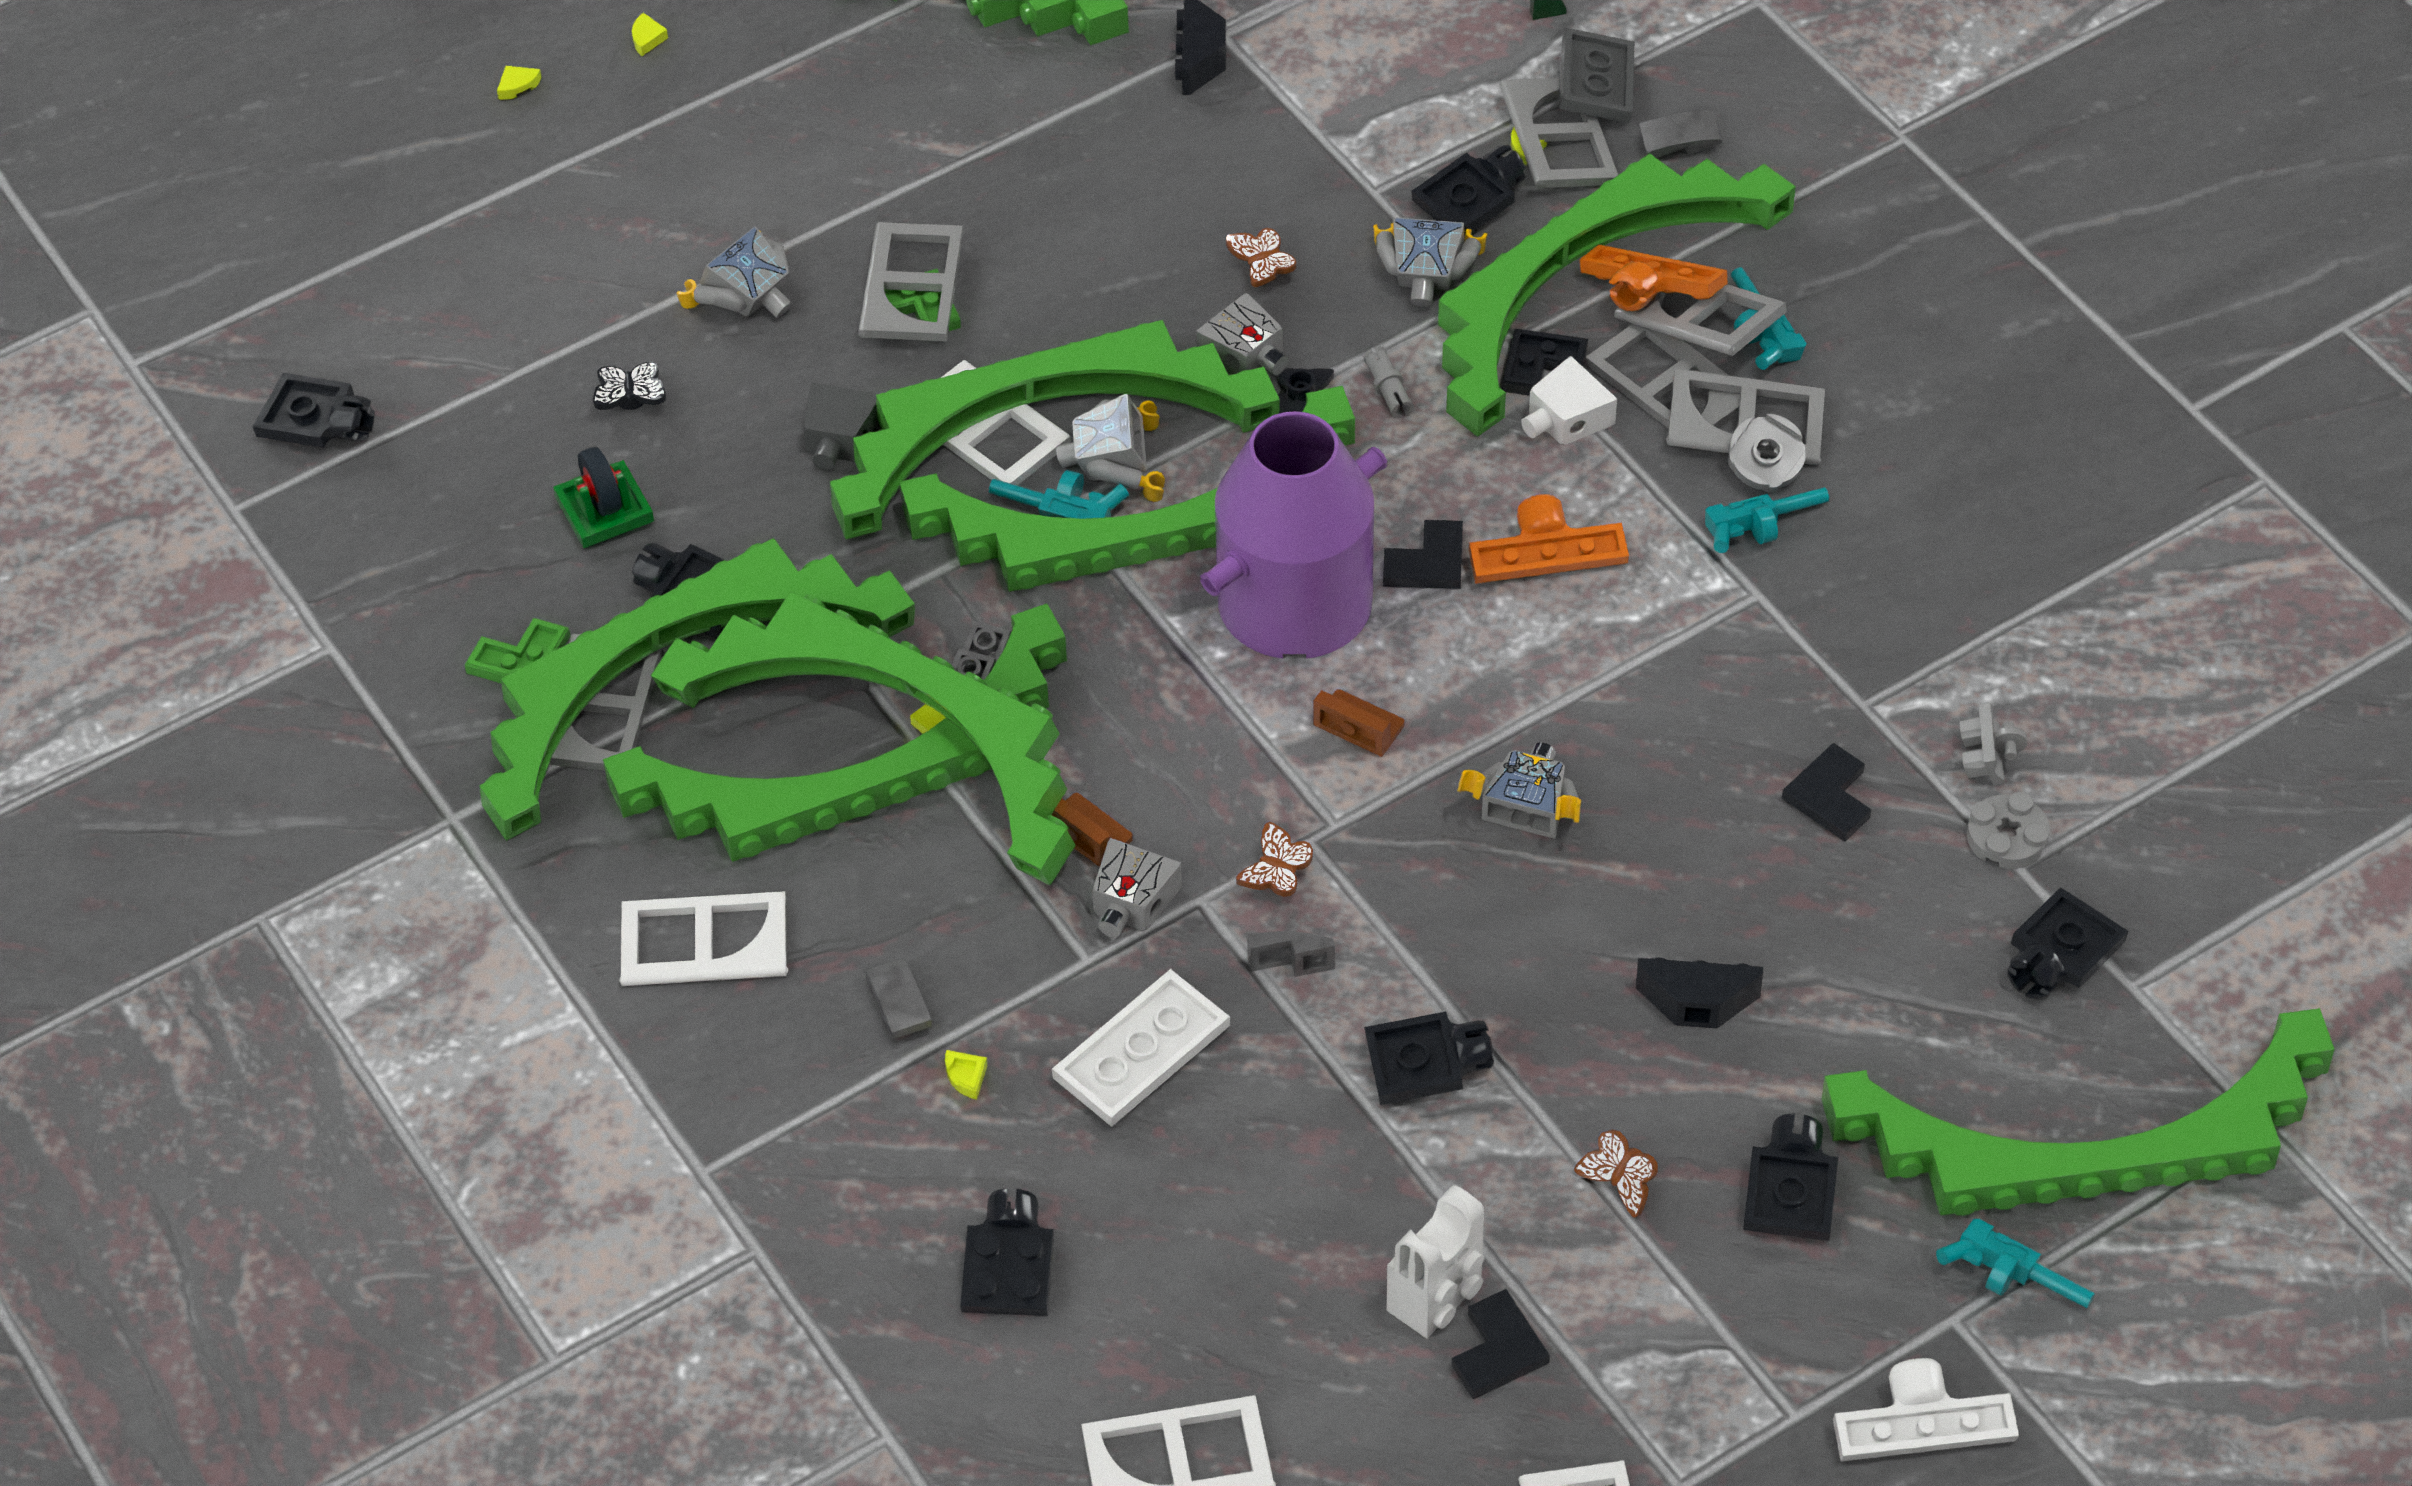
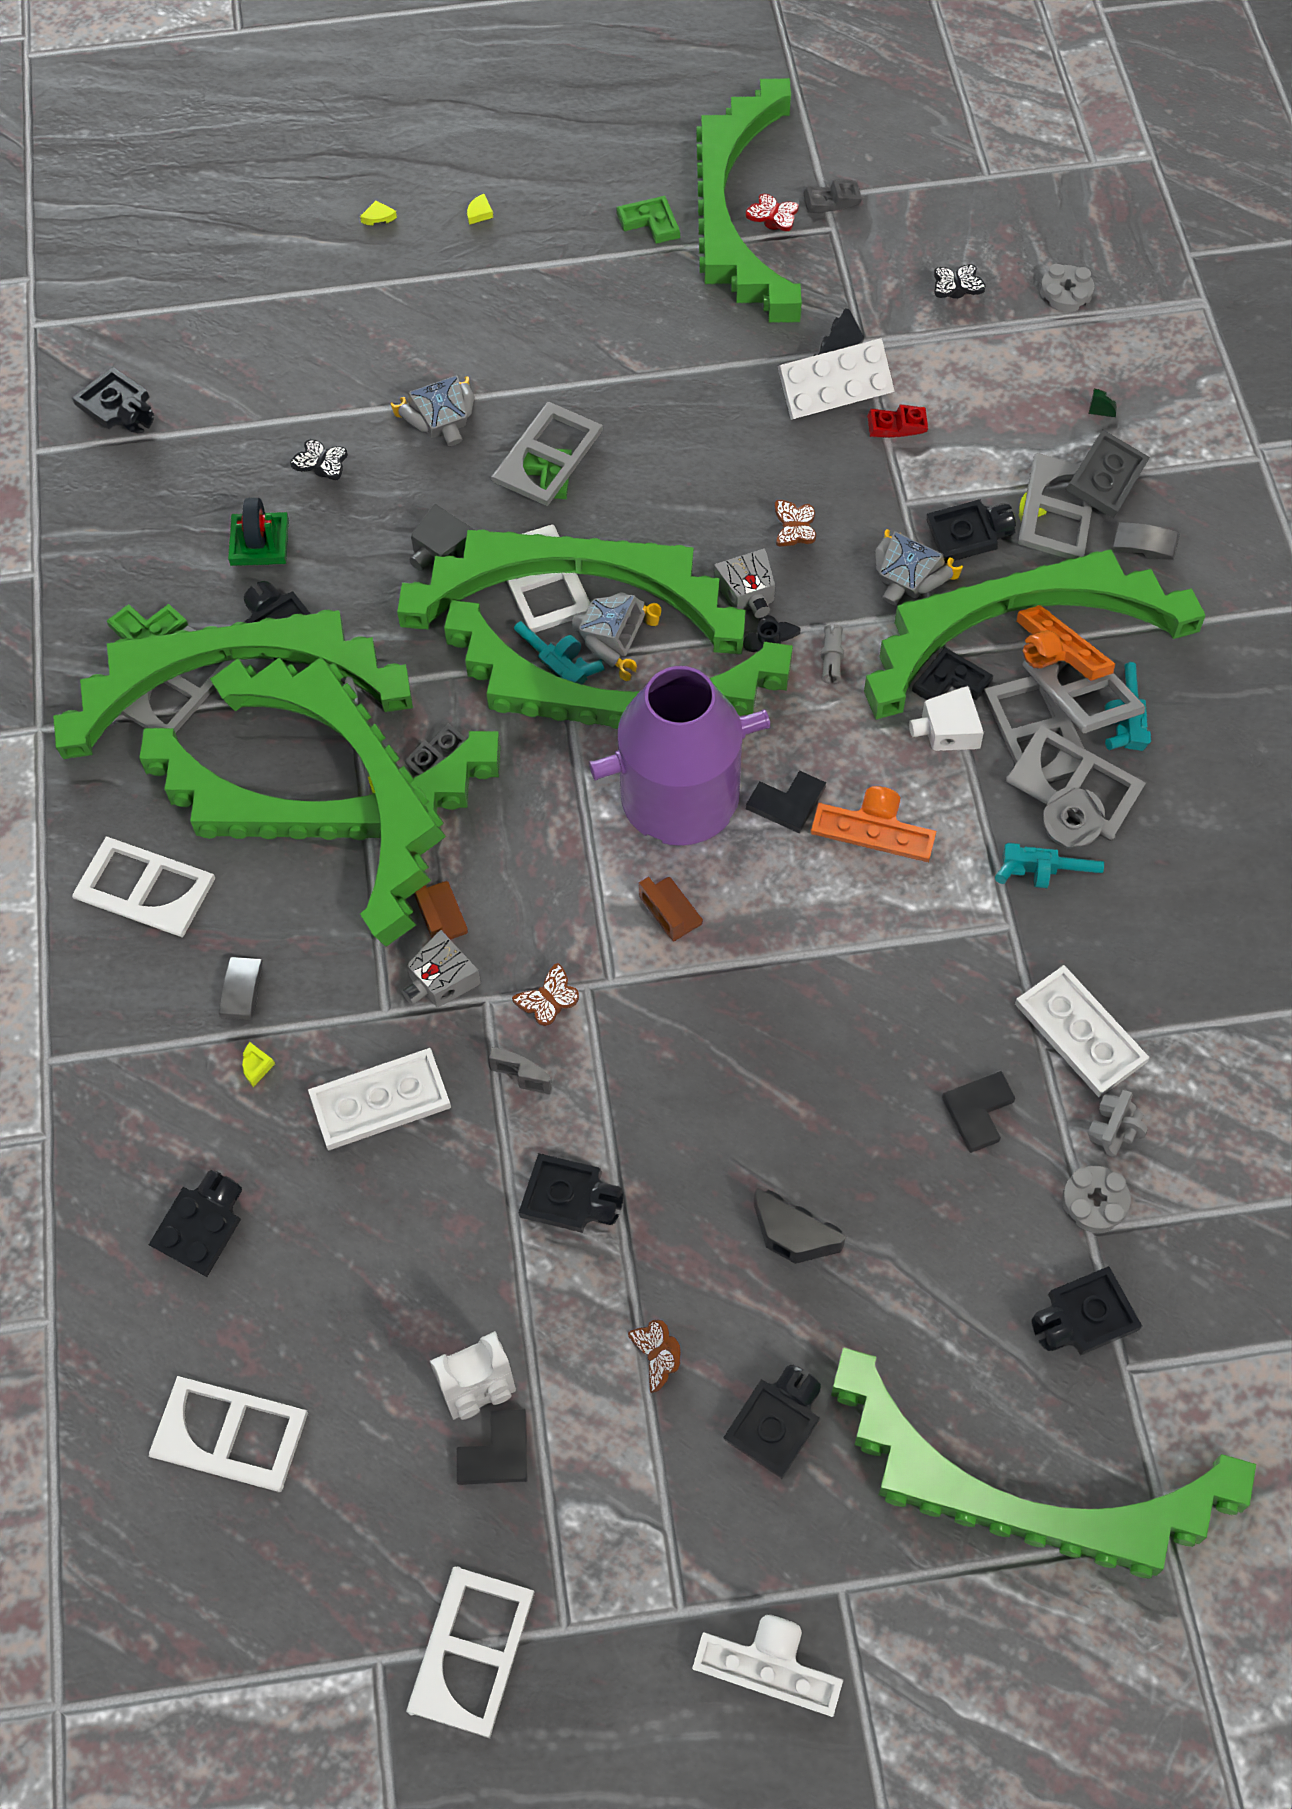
camera: 25 degrees right, 10 degrees up
torso [1457,742,1581,839] -> none
teal piece [1936,1218,2095,1308] -> none
none -> white plate [778,338,895,420]
none -> red slope [867,404,928,438]
none -> white plate [1015,965,1150,1098]

